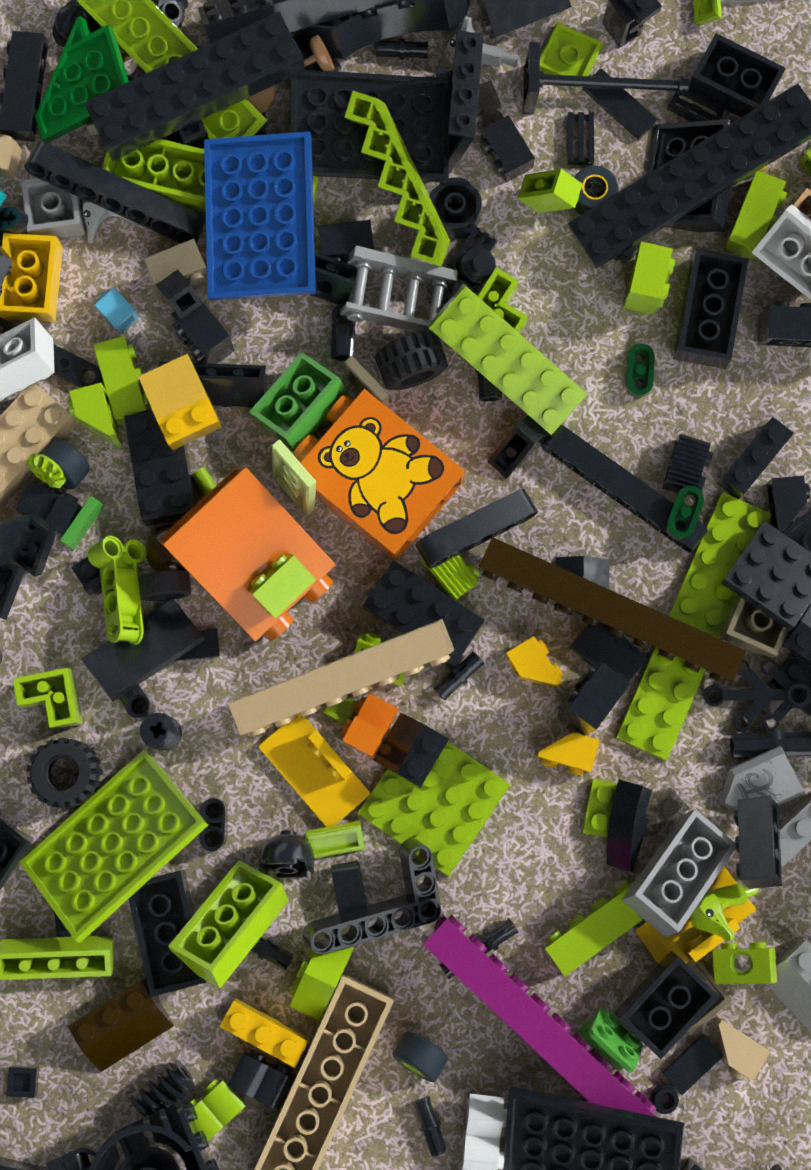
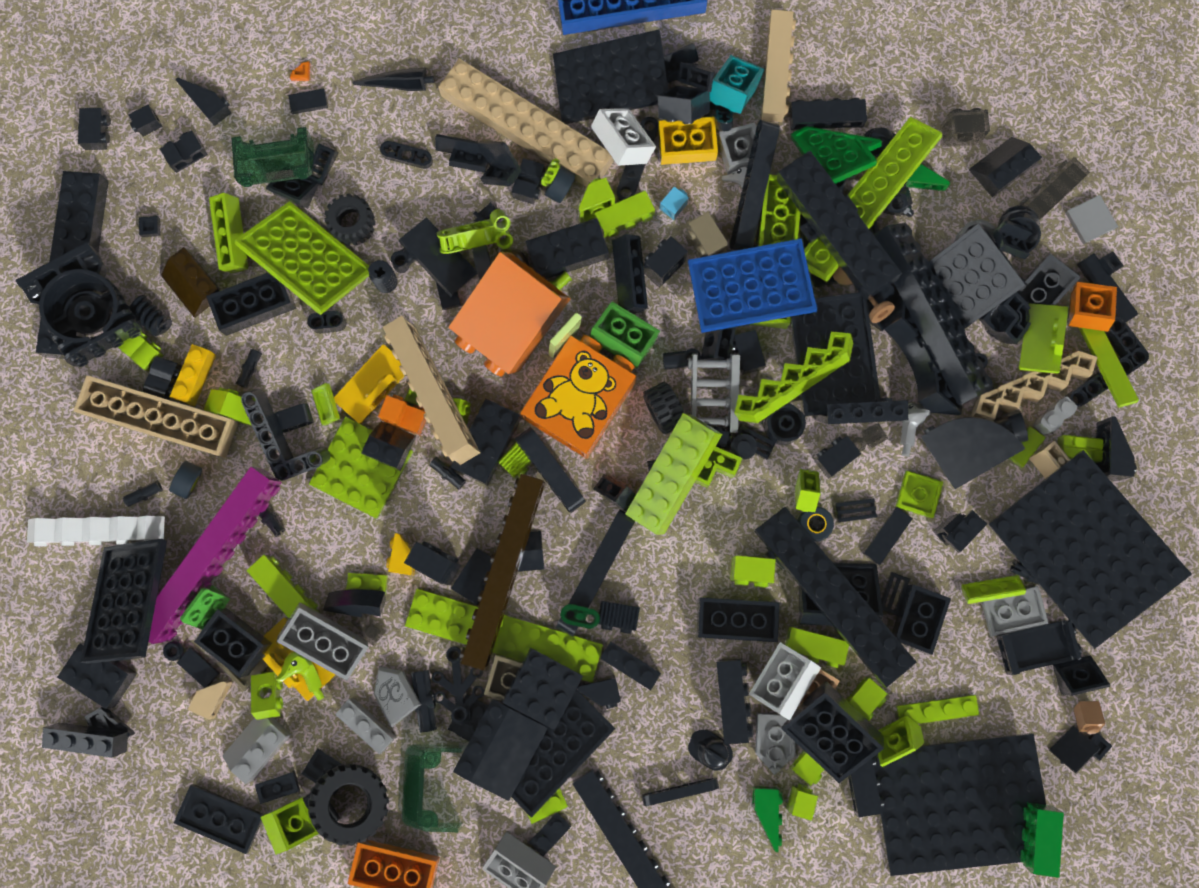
camera: 85 degrees right, 0 degrees up
lime brick [13,668,83,730] -> none
bright green tile [60,496,105,550] -> none
yellow slope [138,354,222,450] -> none
black brick [156,269,203,319] -> none
lime slope [168,860,289,989] -> none
lime brick [248,553,316,619] -> none
black cylinder [259,830,315,878] -> none
dark tan tile [345,356,389,408] -> none
black pin [376,38,428,60] -> none
yellow slope [504,636,564,688] -> none
black tile [523,42,689,115] -> none
dark green plate [625,344,655,398] -> none
black brick [734,796,782,889] -> none

